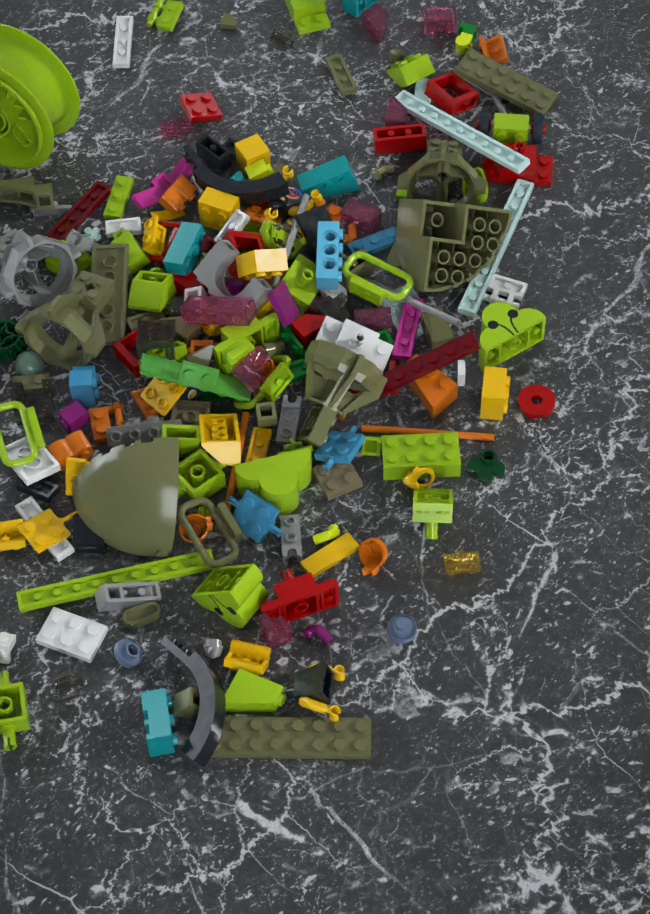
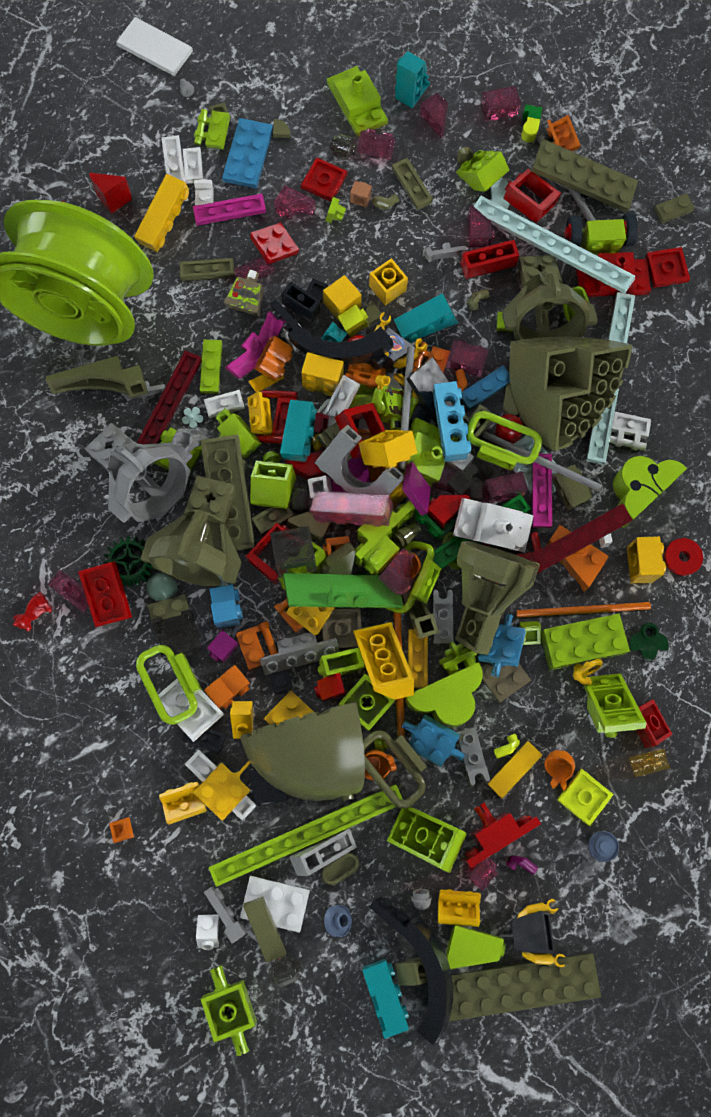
camera: 15 degrees left, 20 degrees up
none -> red slope [89,173,132,214]
none -> yellow brick [134,173,189,252]
none -> olive tile [179,258,235,281]
none -> white plate [183,147,203,184]
none -> dark pink plate [193,194,266,226]
none -> white bracket [194,179,214,206]
none -> light grey plate [204,886,247,944]
none -> dark azure plate [222,118,273,189]
none -> torso [224,270,264,317]
none -> olive tile [243,897,287,963]
none -> clear pink arch [274,185,316,219]
none -> red tile [301,157,348,202]
none -> lime tile [325,197,346,223]
none -> nougat plate [350,181,372,208]
none -> clear pink bracket [357,129,396,160]
none -> yellow head [369,258,408,306]
none -> olive arm [372,194,399,210]
none -> light grey piece [422,243,467,262]
none -> red hair [495,414,524,444]
none -> neon yellow tile [557,768,614,826]
none -> red slope [636,699,673,748]
none -> red plate [645,247,690,288]
none -> olive plate [654,193,695,224]

